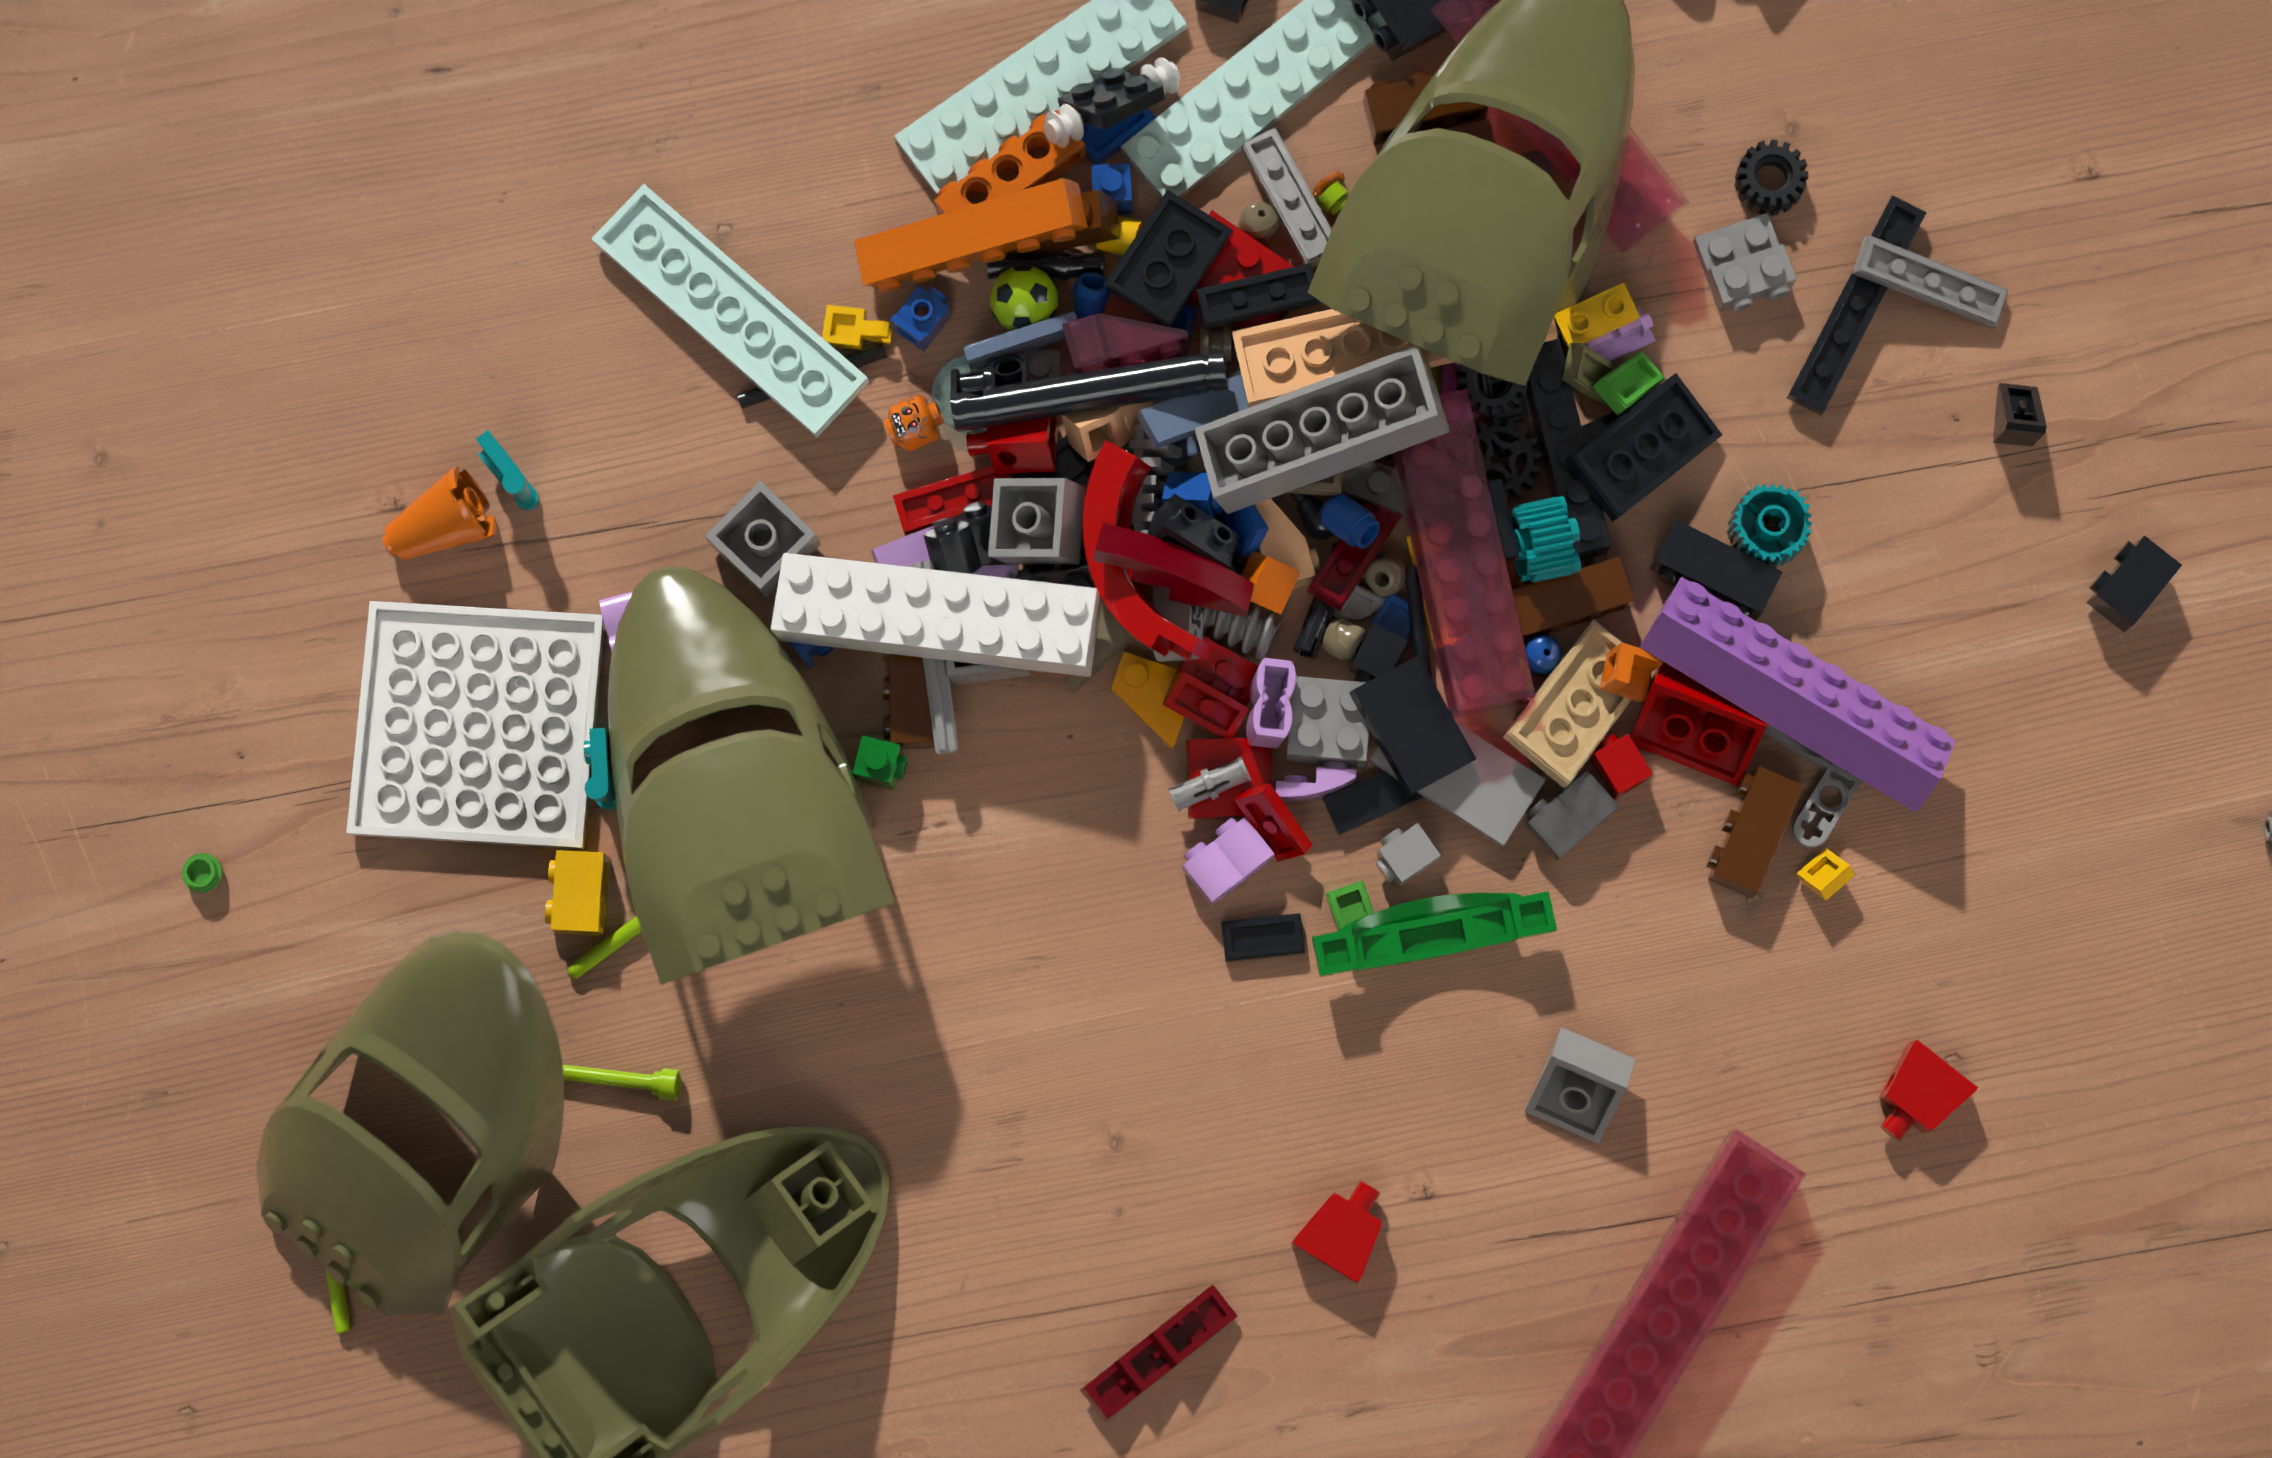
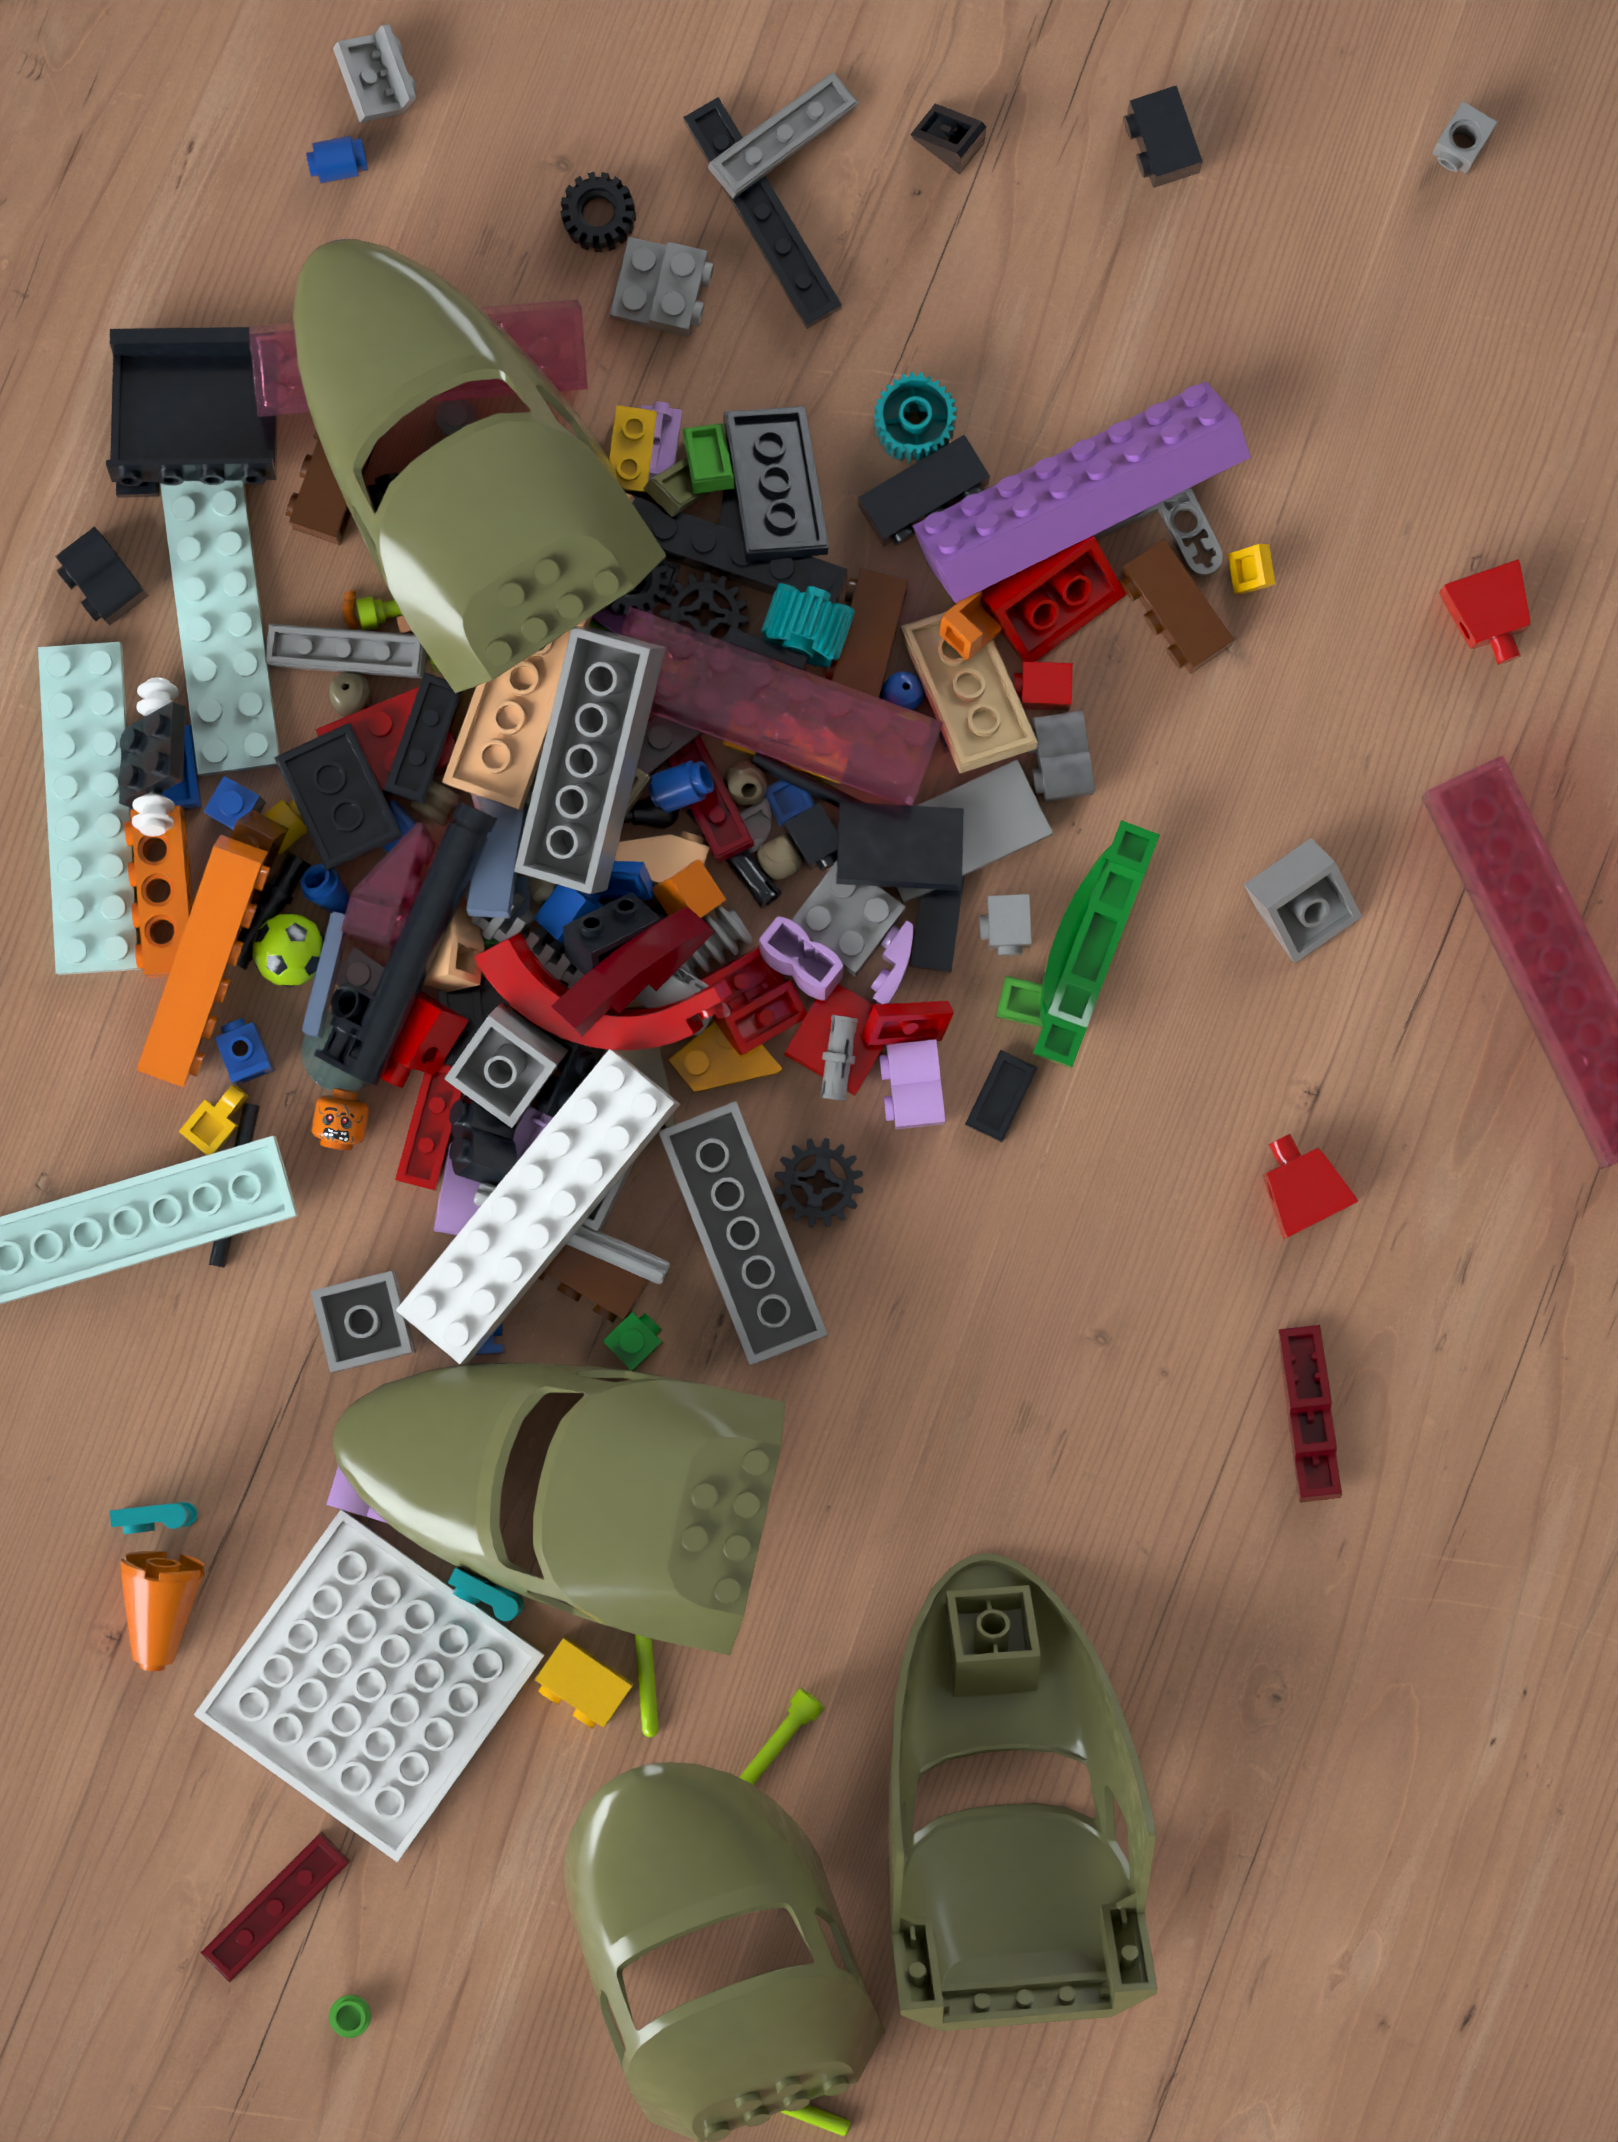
camera: 60 degrees left, 5 degrees up
none -> dark red tile [200,1832,351,1983]
none -> light grey brick [658,1101,828,1366]
none -> black gear [774,1138,863,1228]

